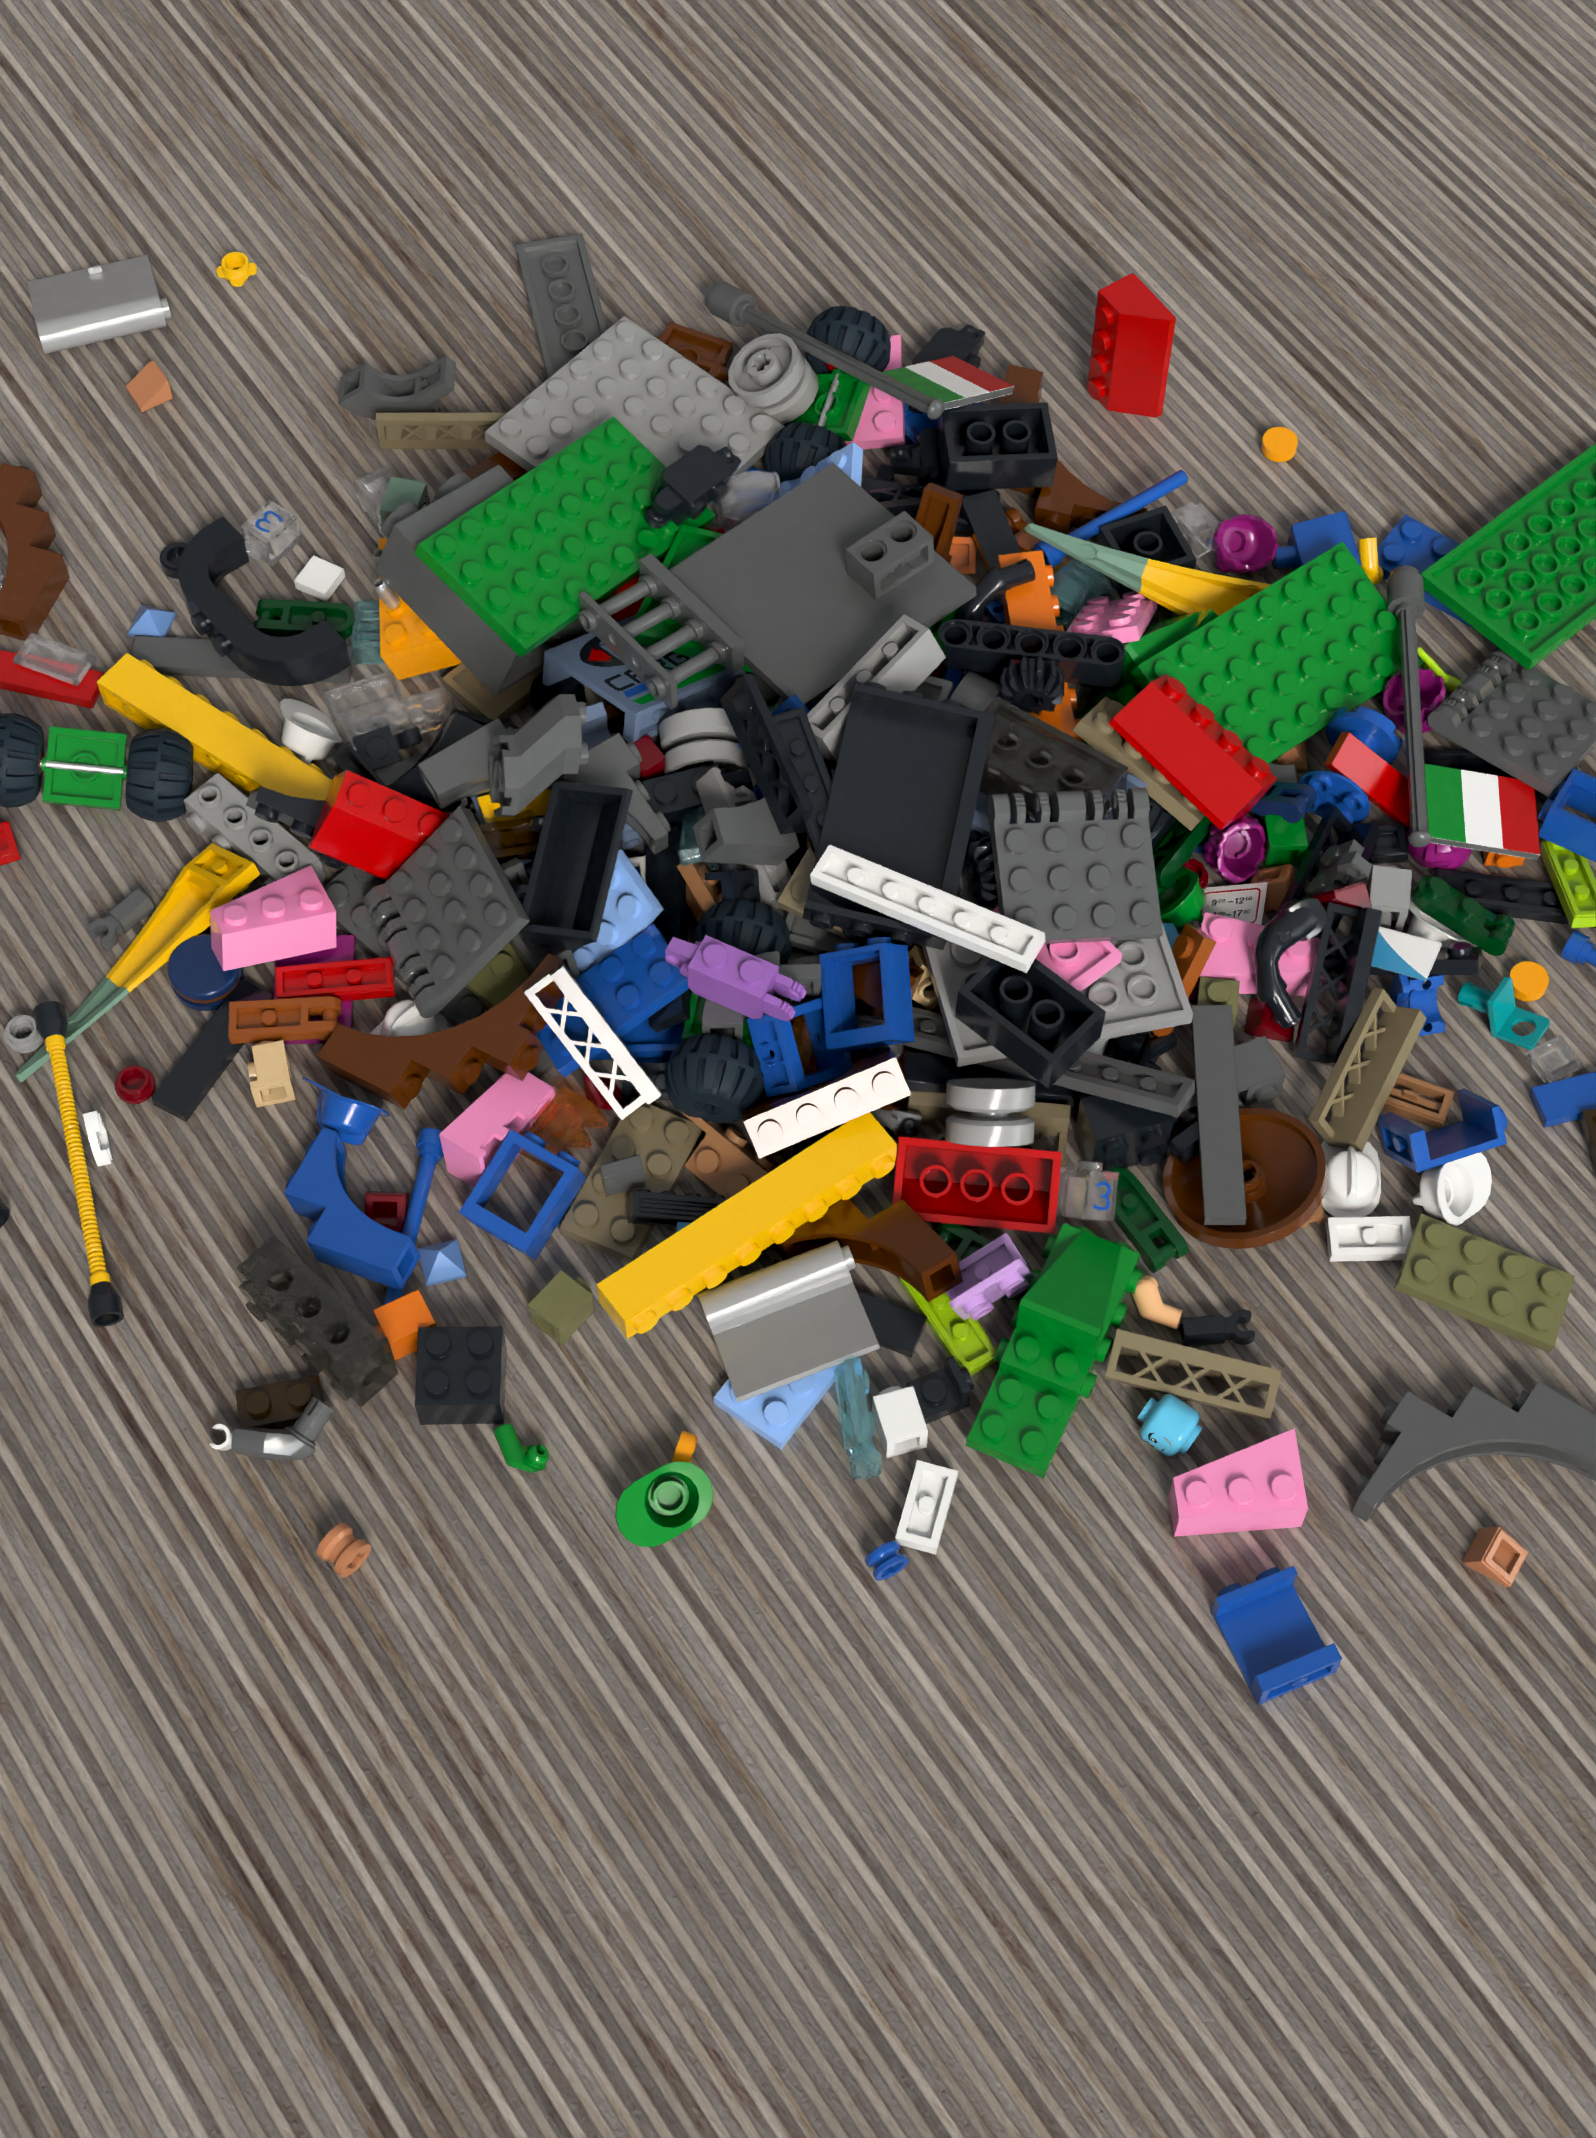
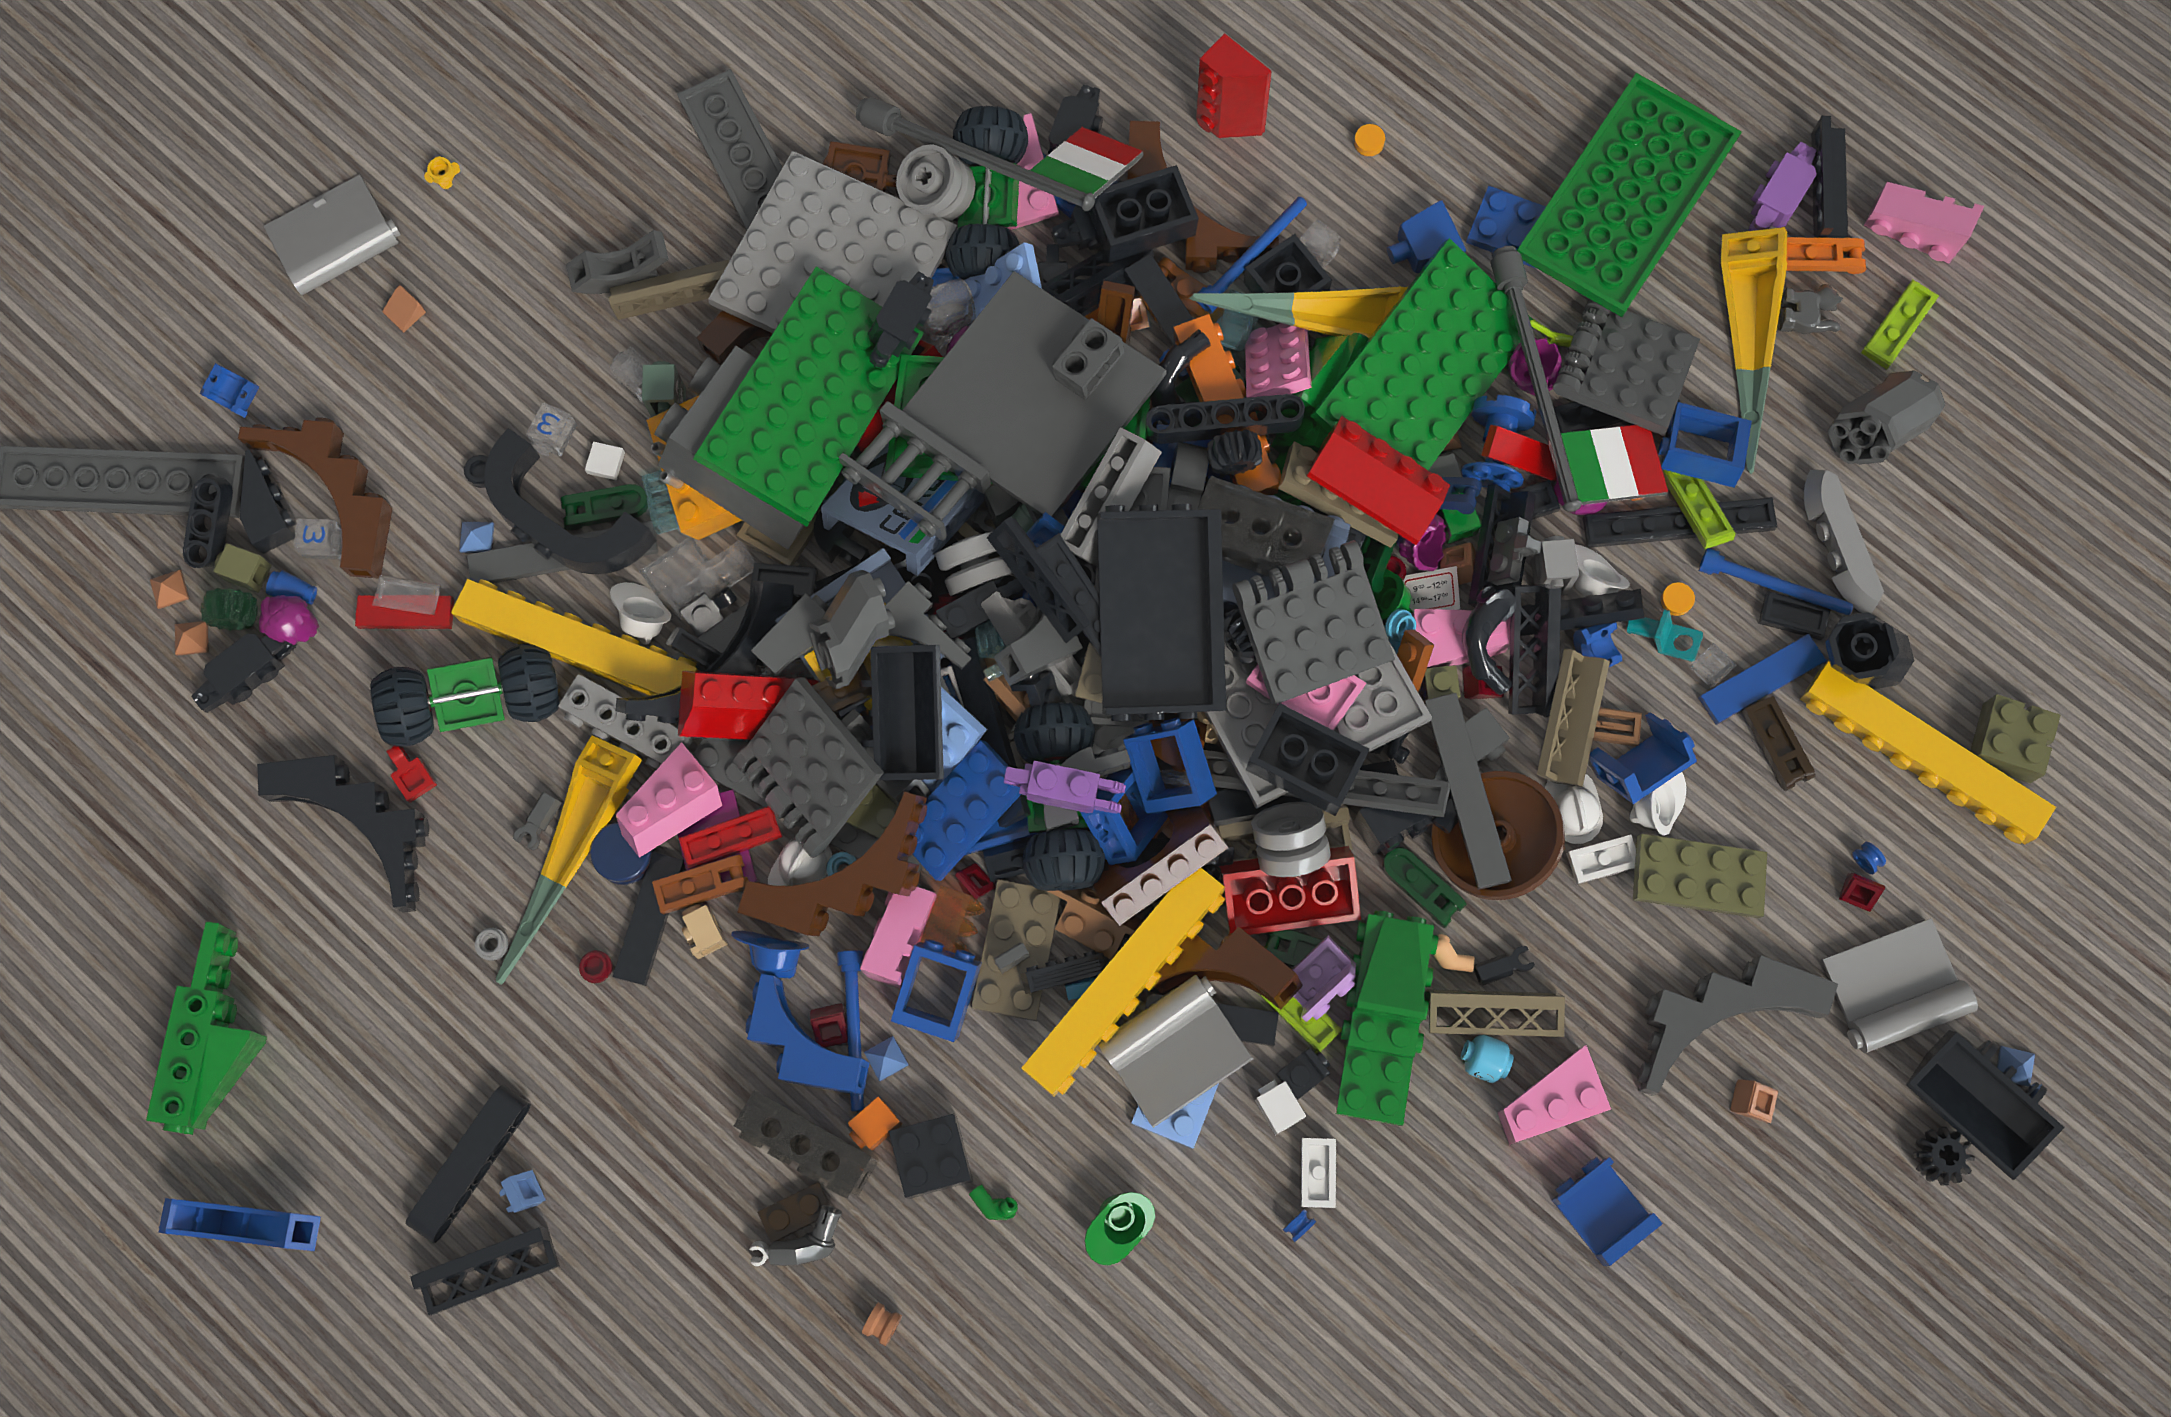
camera: 10 degrees left, 15 degrees up
yellow hose [33,1001,124,1327] -> none
white tile [83,1111,113,1167] -> none
fence [524,962,661,1120] -> none
olive brick [528,1270,594,1346] -> none
dark red slope [633,735,665,781] -> none
light orange tile [672,1431,698,1463] -> none
white plate [810,845,1045,973] -> none
clear light blue hinge [834,1358,881,1480] -> none
clear brick [1056,1160,1119,1221] -> none
magenta hair [1212,514,1279,574] -> none
dark red slope [1312,882,1372,909] -> none
yellow arm [1358,537,1384,585] -> none
white sticker [1371,926,1442,981] -> none
dark green plate [1411,876,1515,956] -> none
none -> medium azure plate [1385,609,1416,641]

